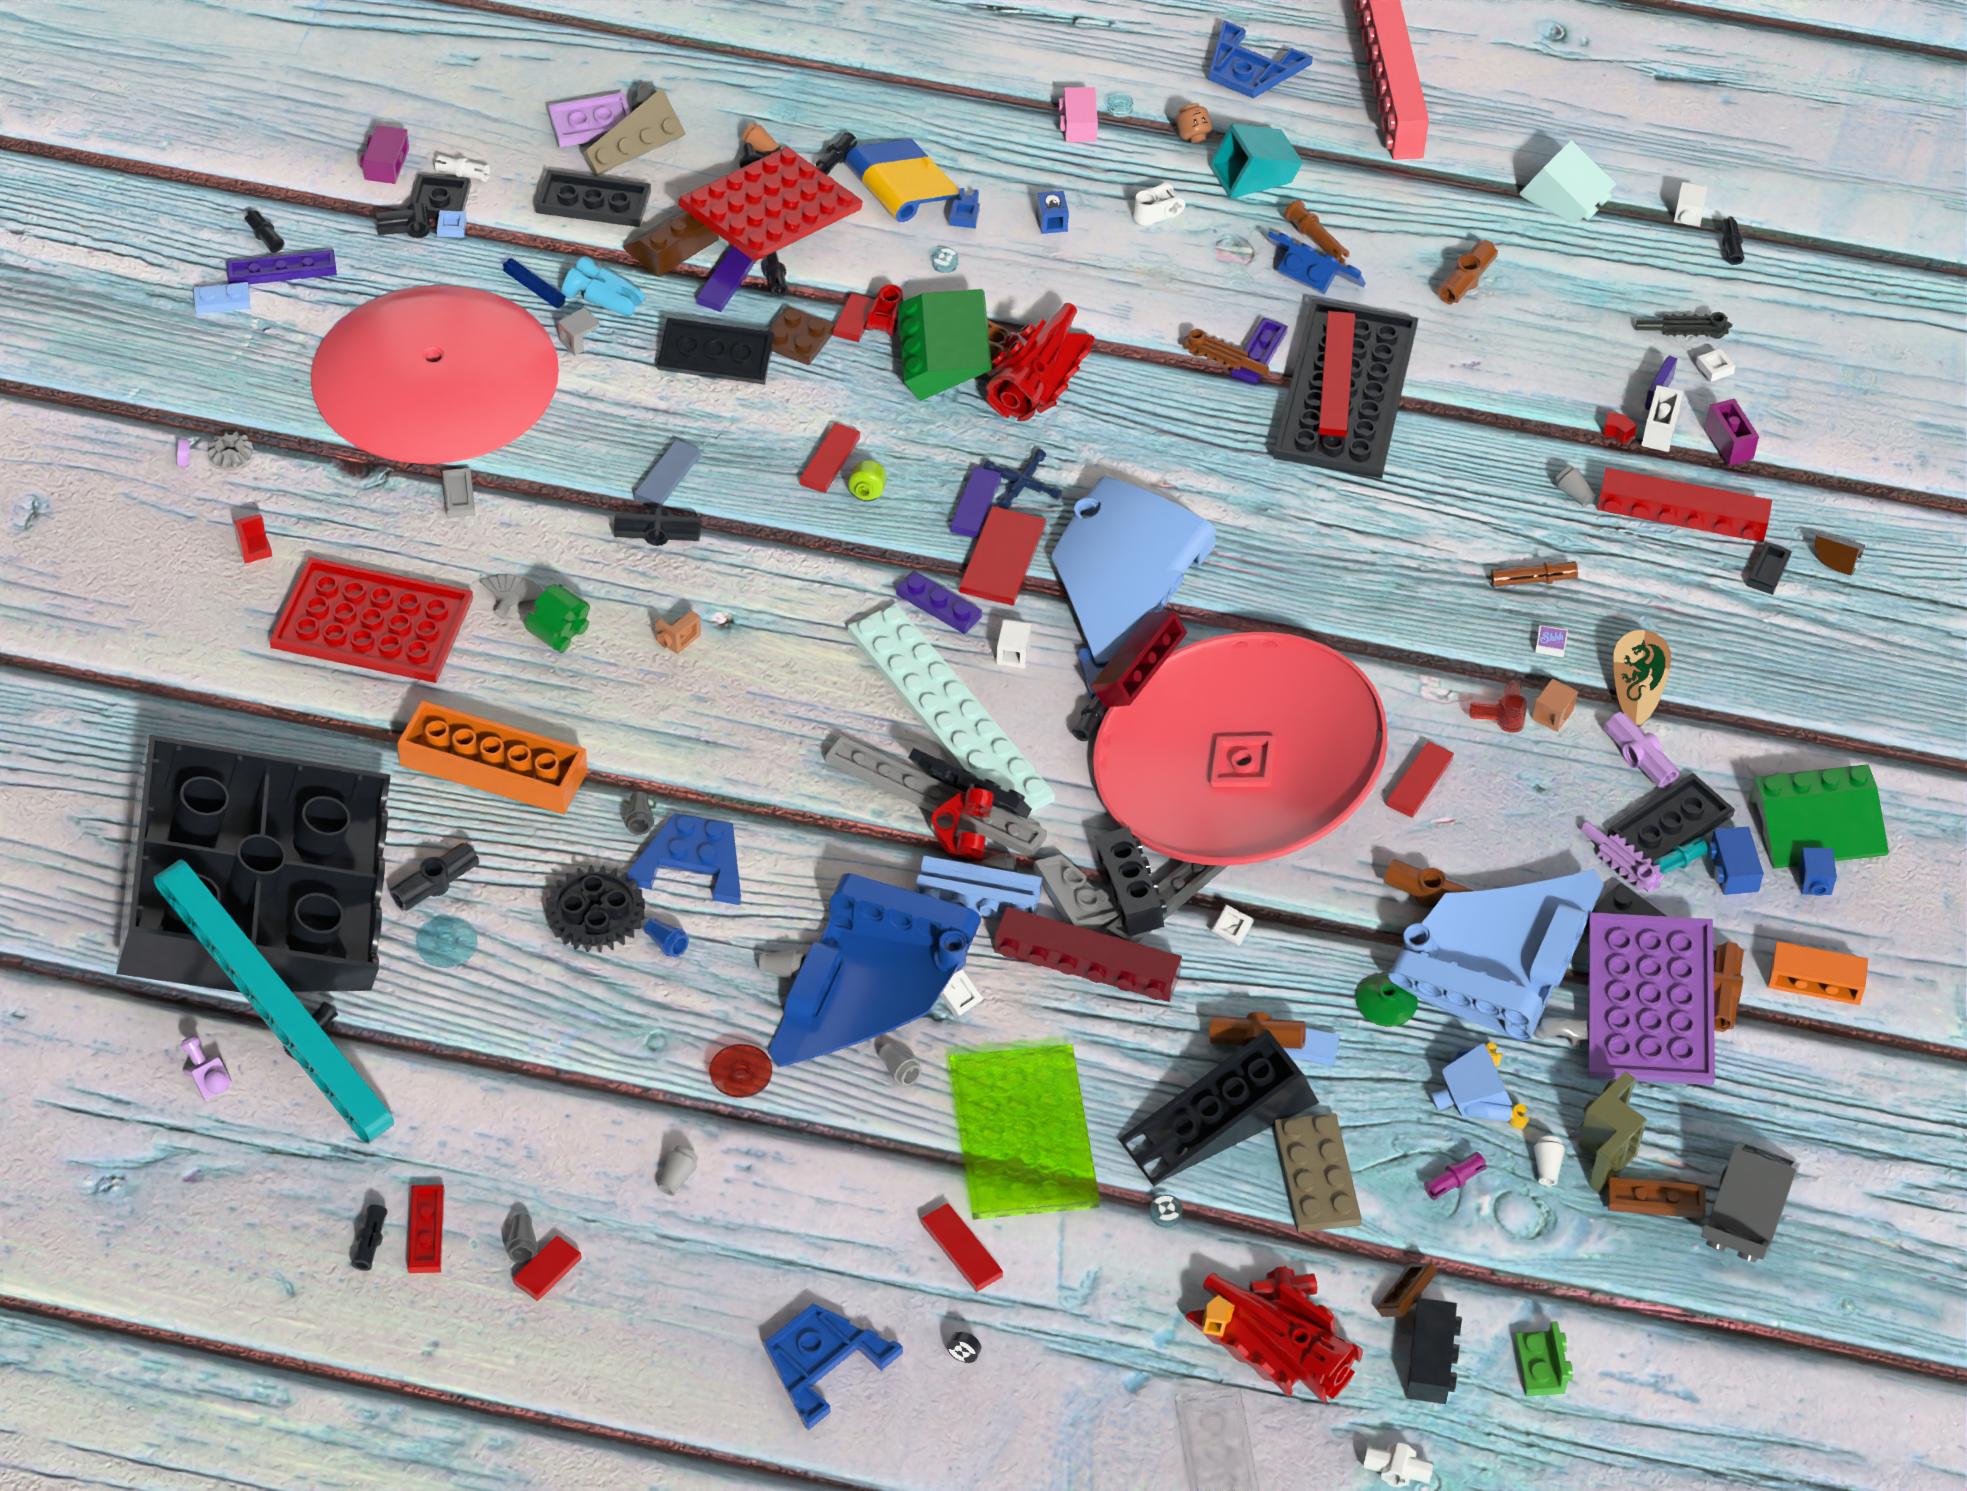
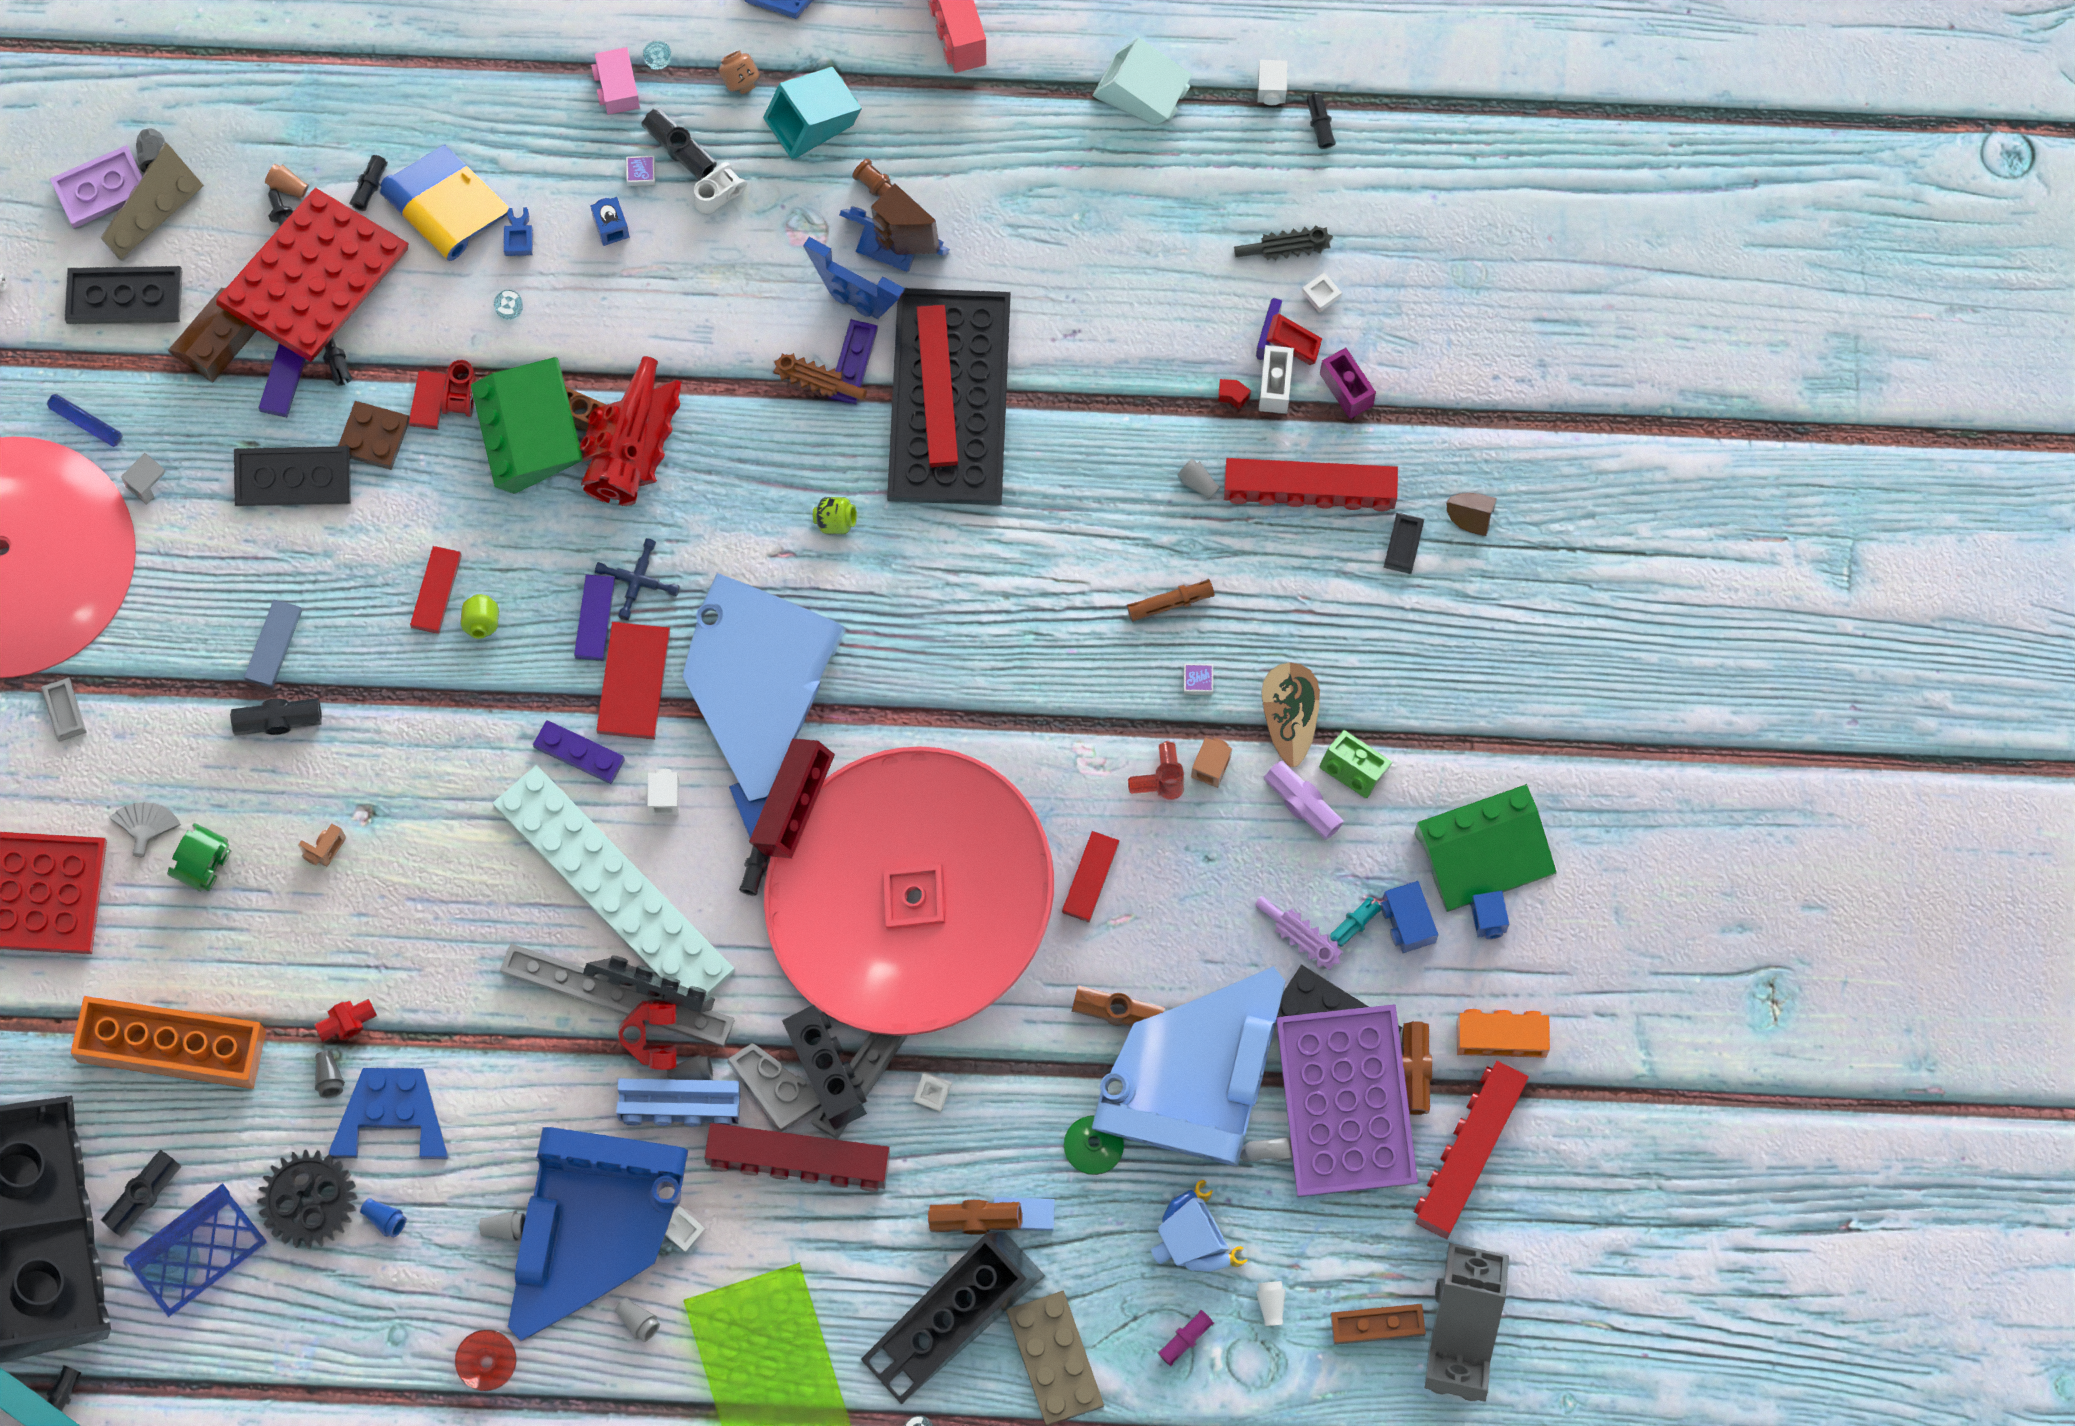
camera: 10 degrees left, 20 degrees up
medium azure piece [561,256,645,317] -> none
dark orange piece [1438,239,1498,305] -> none
olive bracket [1578,1071,1647,1193] -> none
black tile [1607,773,1735,865] -> none
none -> clear blue fence [123,1183,267,1318]
none -> red axle [314,999,377,1042]
none -> tile [626,156,655,186]
none -> black piece [641,108,717,180]
none -> blue wing [803,236,905,320]
none -> lime head [812,497,857,534]
none -> reddish brown slope [871,183,940,255]
none -> red tile [1266,314,1323,365]
none -> bright green bracket [1319,730,1392,798]
none -> red brick [1413,1060,1529,1240]

